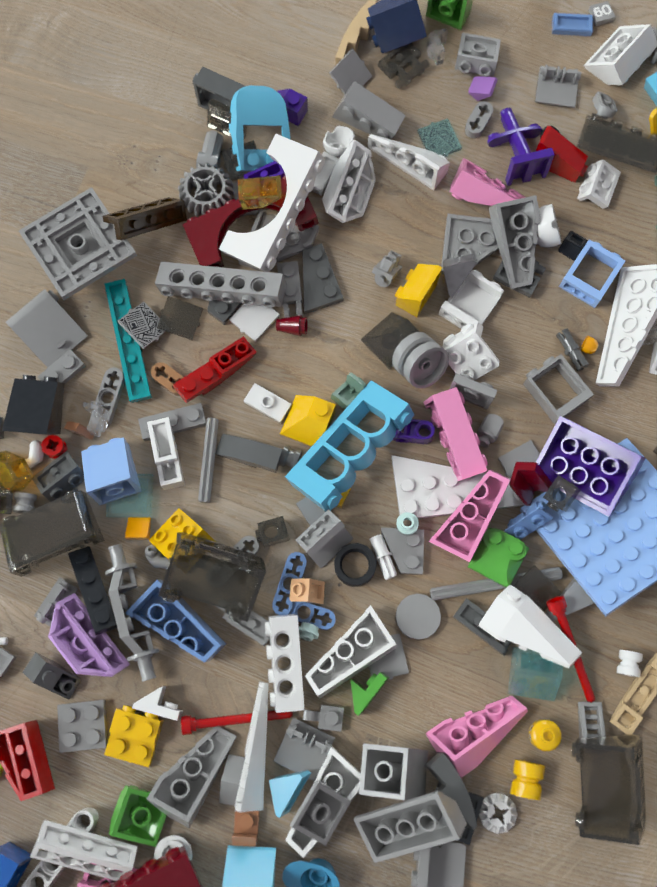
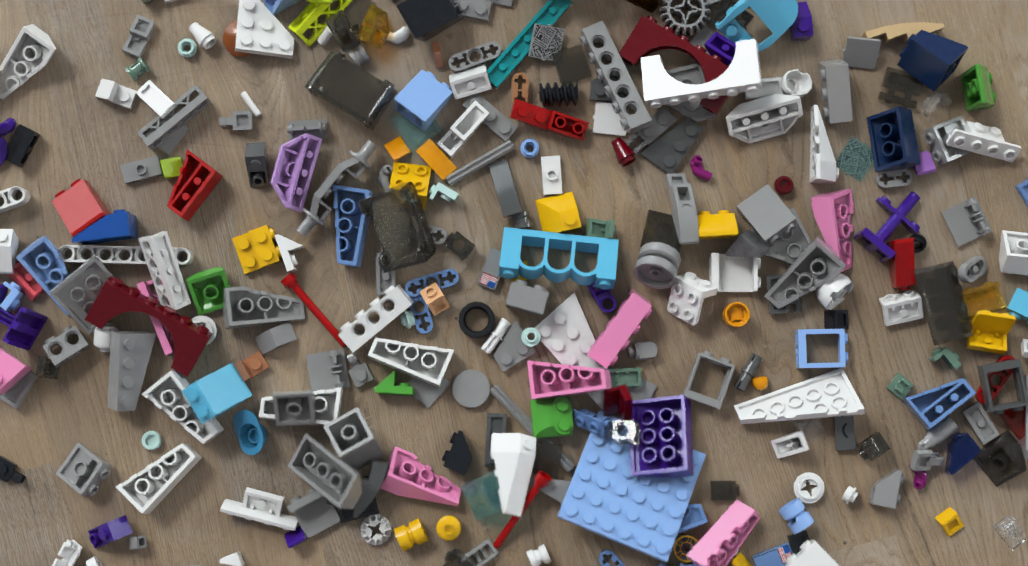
camera: 55 degrees right, 10 degrees up
dark grey bracket [32,451,84,504] -> none
red wheel [41,435,68,459] -> none
light grey plate [57,700,108,753] -> none
black plate [68,546,118,635] -> none
clear bracket [82,401,109,437] -> none
white wedge [235,681,269,812] -> none
clear yellow slope [238,176,282,209] -> none
medium azure slope [269,770,311,818] -> none
light grey bracket [296,509,353,568] -> none
light grey hips [372,250,403,287] -> none
light grey plate [450,374,497,410] -> none
none -> light orange slope [416,138,457,180]
none -> light aqua bracket [428,182,459,203]
none -> black slope [442,430,473,475]
none -> white panel [449,64,492,100]
none -> light grey brick [505,279,549,316]
none -> light blue plate [520,139,539,158]
none -> black piece [539,82,578,107]
none -> sand green plate [606,367,642,388]
none -> light grey slope [665,173,699,245]
none -> magenta arm [690,155,713,182]
none -> light orange wheel [722,302,750,328]
none -> light grey panel [737,184,796,246]
none -> dark red plate [774,176,793,195]
none -> dark blue slope [867,106,920,173]
none -> white bracket [946,121,1022,162]
none -> clear yellow bracket [960,281,1006,320]

